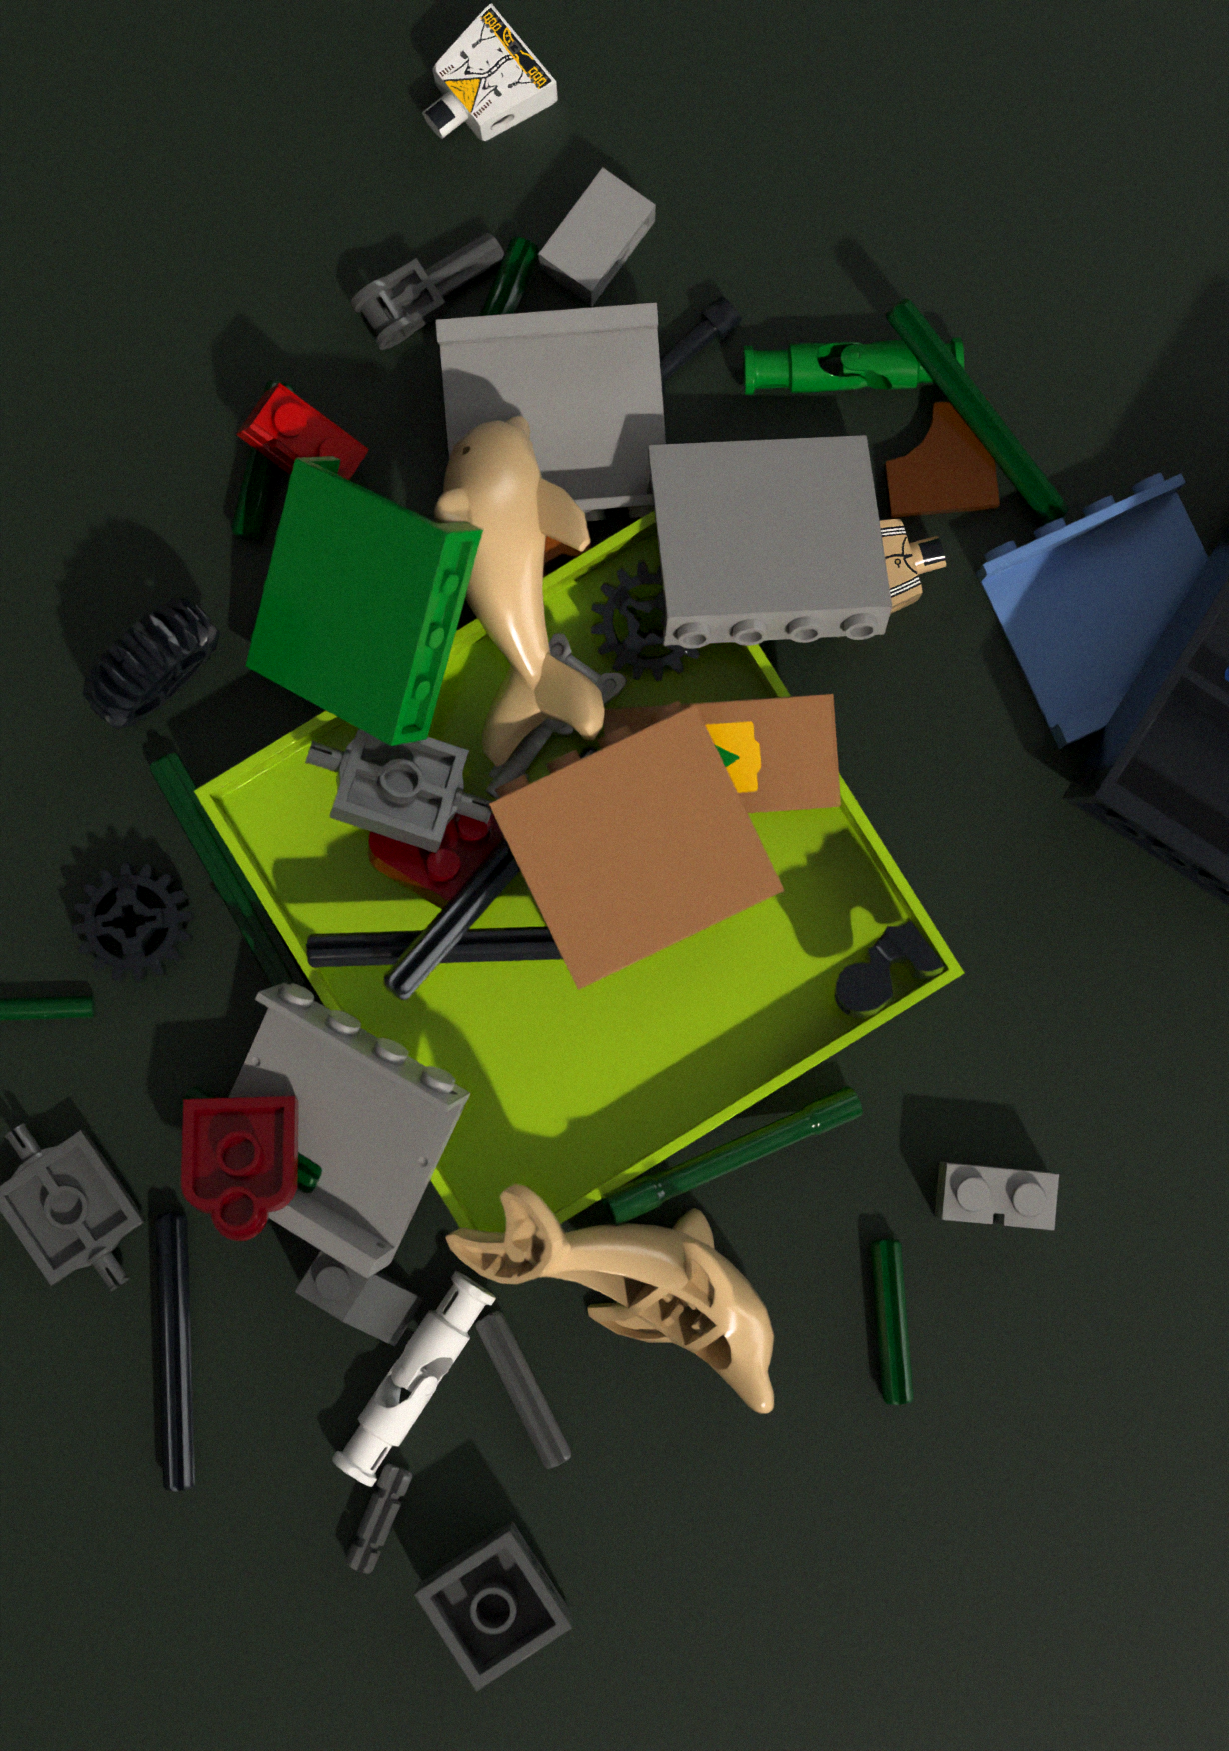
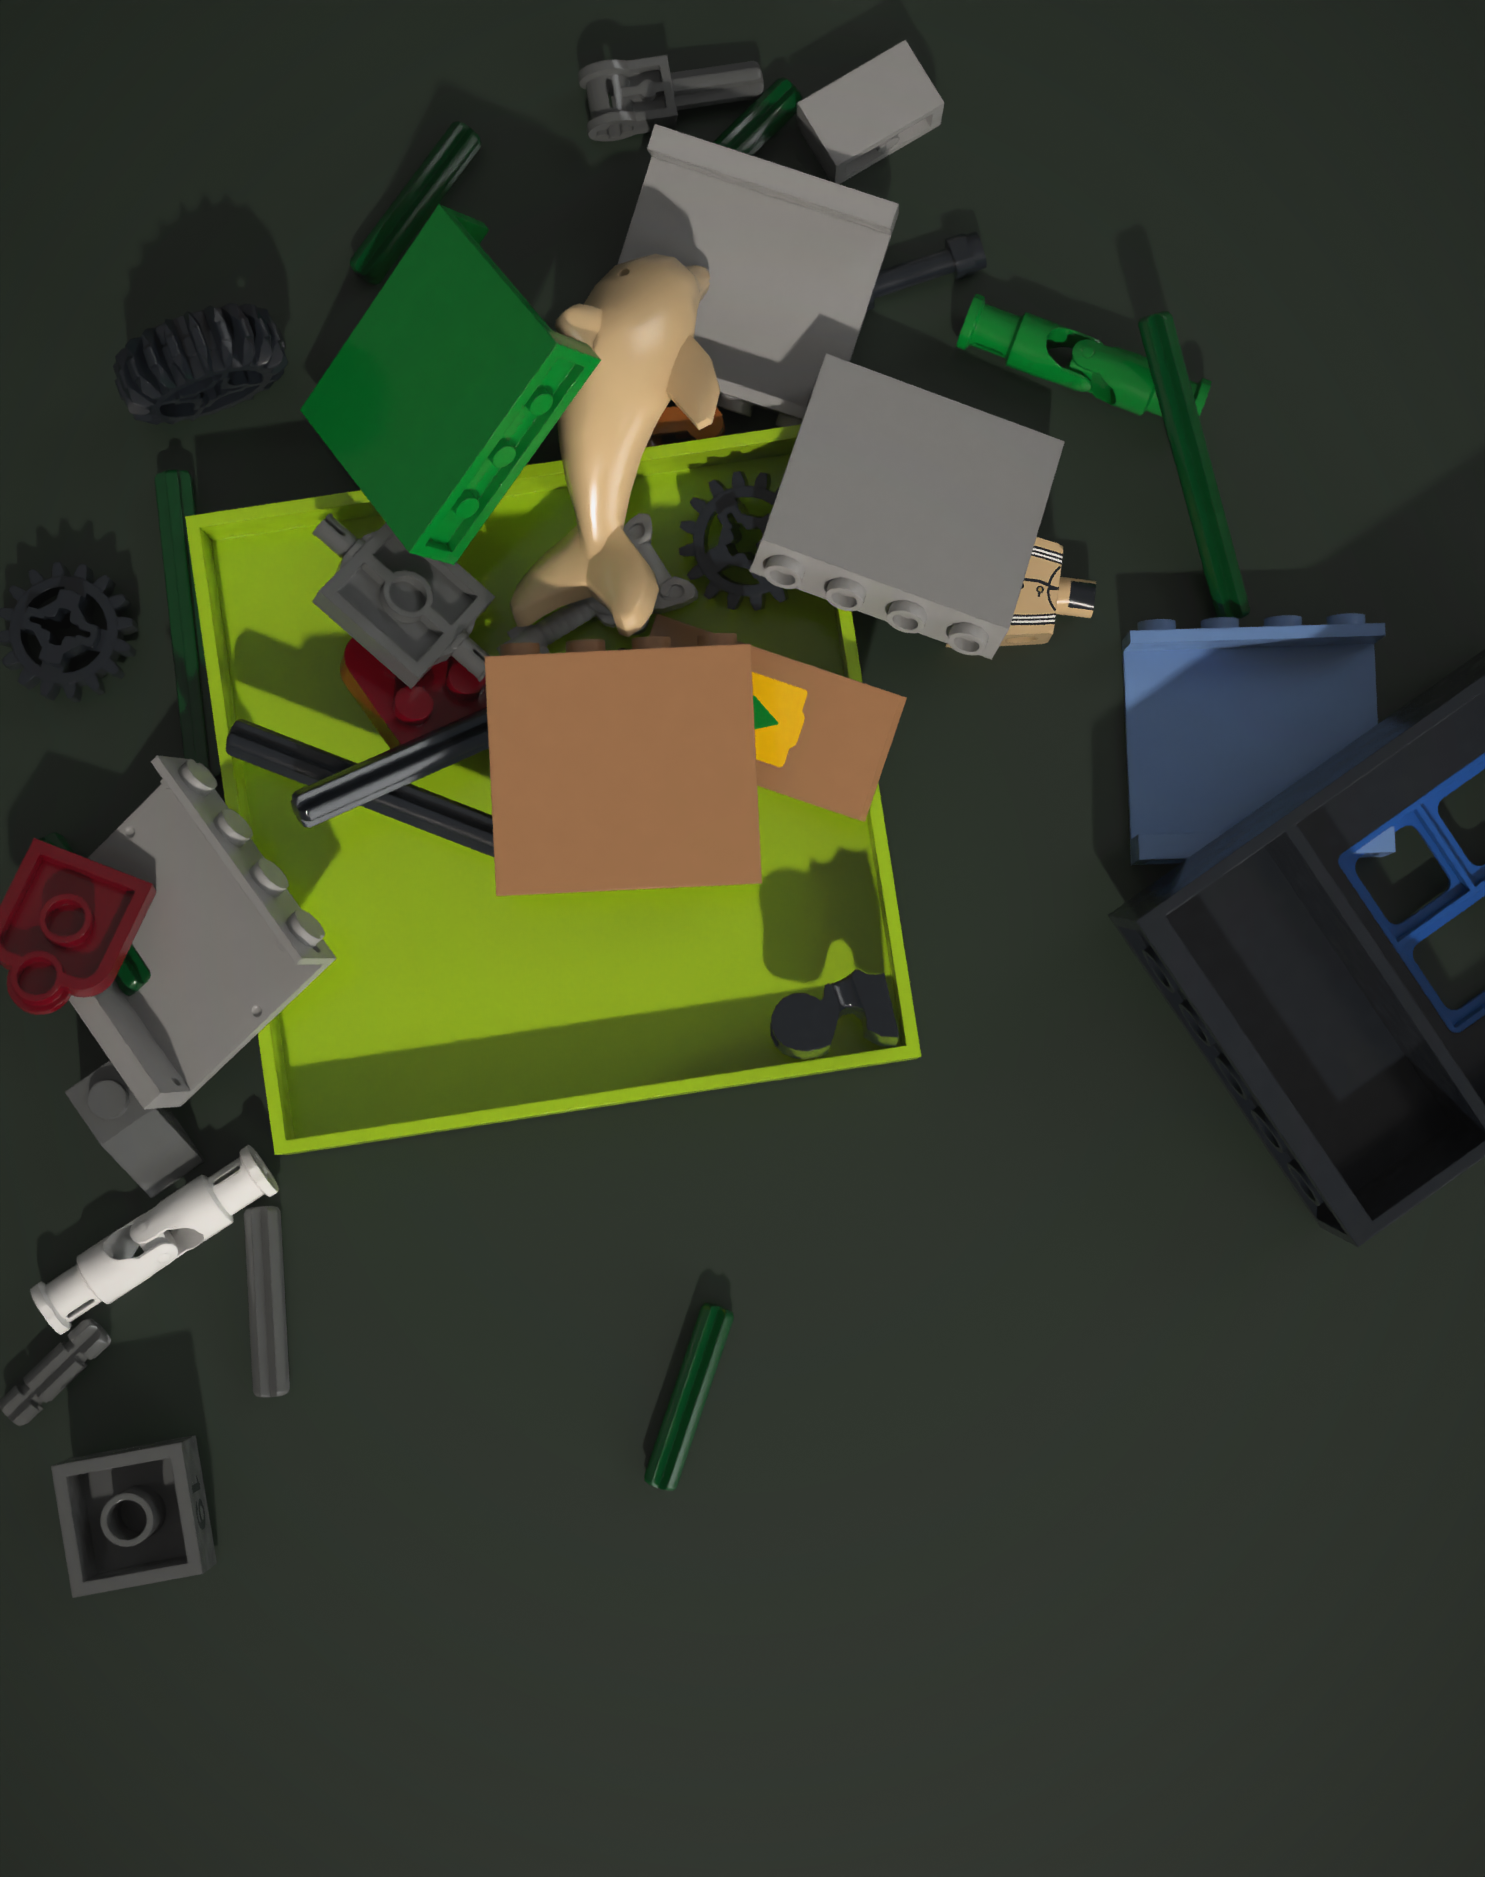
camera: 20 degrees right, 0 degrees up
red brick [236,383,369,480] -> none
tan animal [445,1184,775,1414] -> none
dark green piece [601,1086,863,1226] -> none
reddish brown tile [884,398,1000,519] -> none
light grey piece [935,1161,1059,1230] -> none

